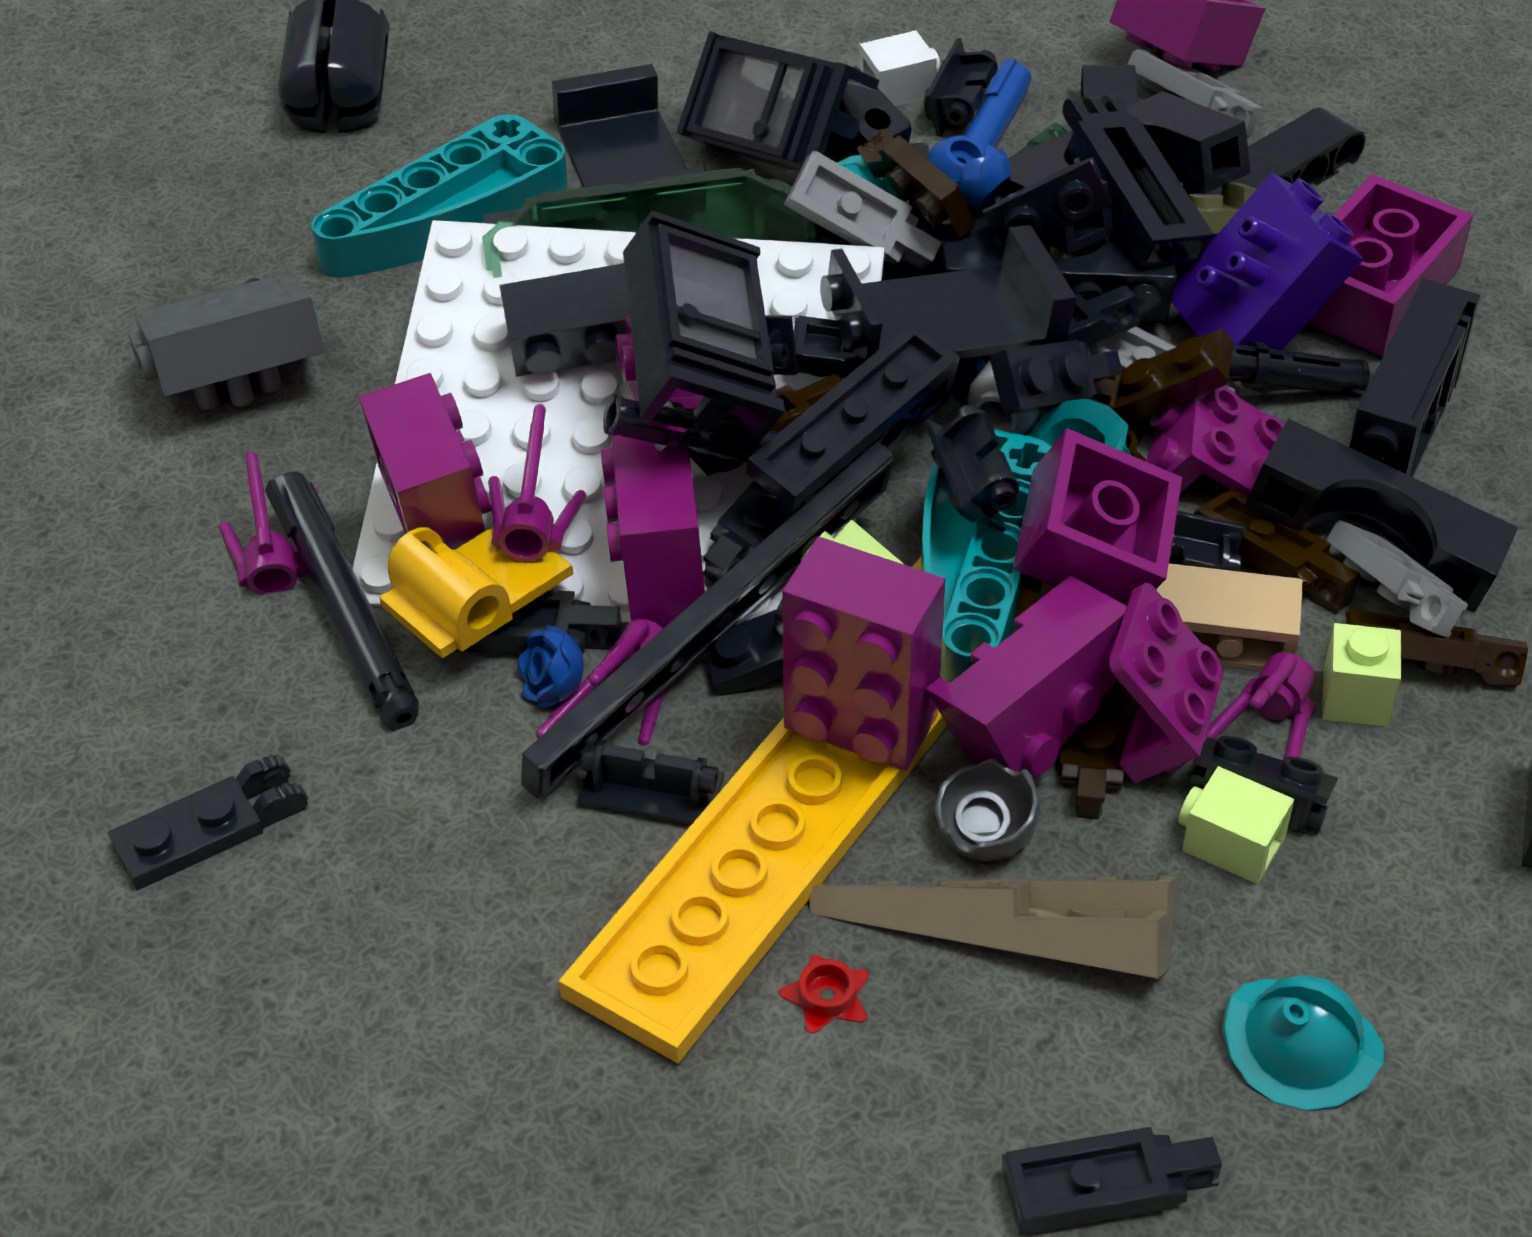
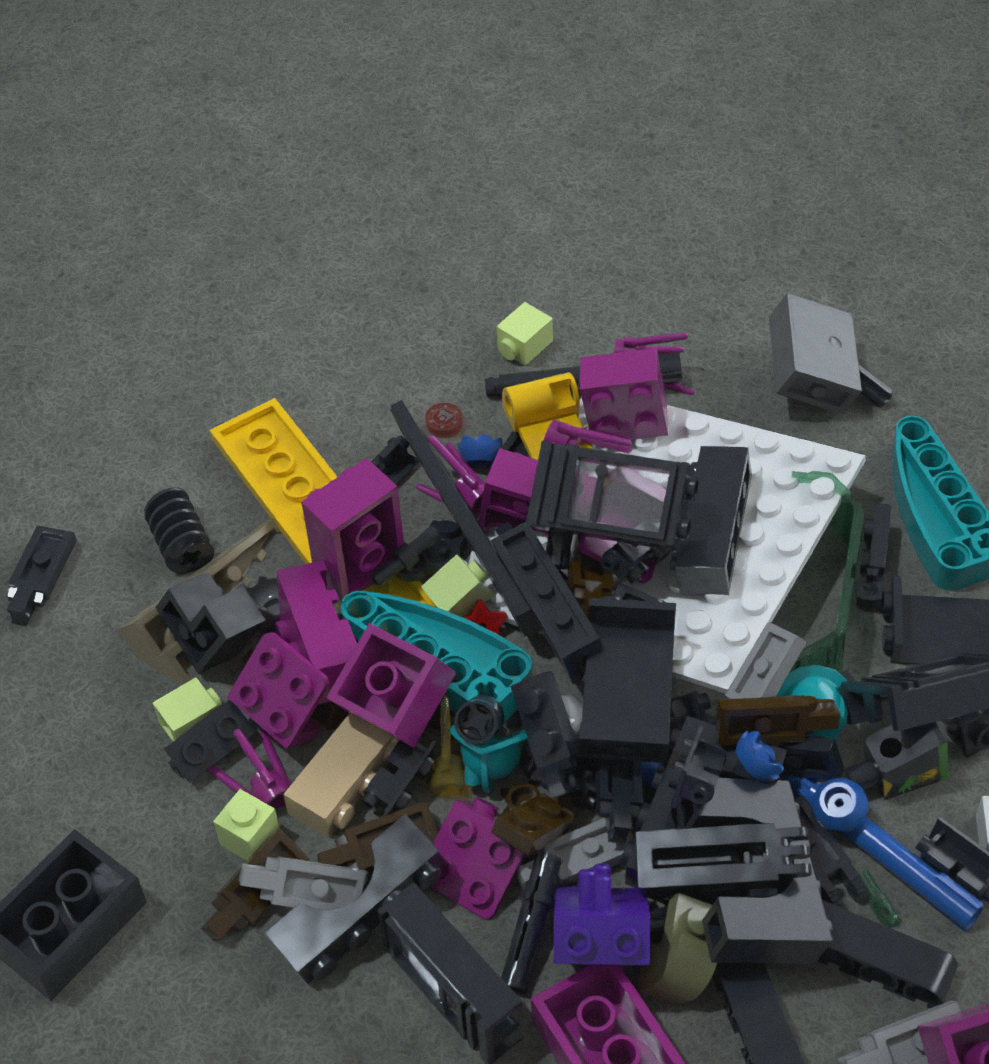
camera: 115 degrees right, 5 degrees up
black hinge [107,754,309,891] -> none
red plate [779,955,869,1034] -> none
black hinge [924,405,1019,533] -> none
teal helmet [1222,974,1384,1111] -> none
none -> black piece [144,487,214,574]
none -> black brick [155,572,266,675]
none -> clear red tile [425,403,463,438]
none -> black wheel [454,695,505,744]
none -> yellowish green brick [496,302,553,365]

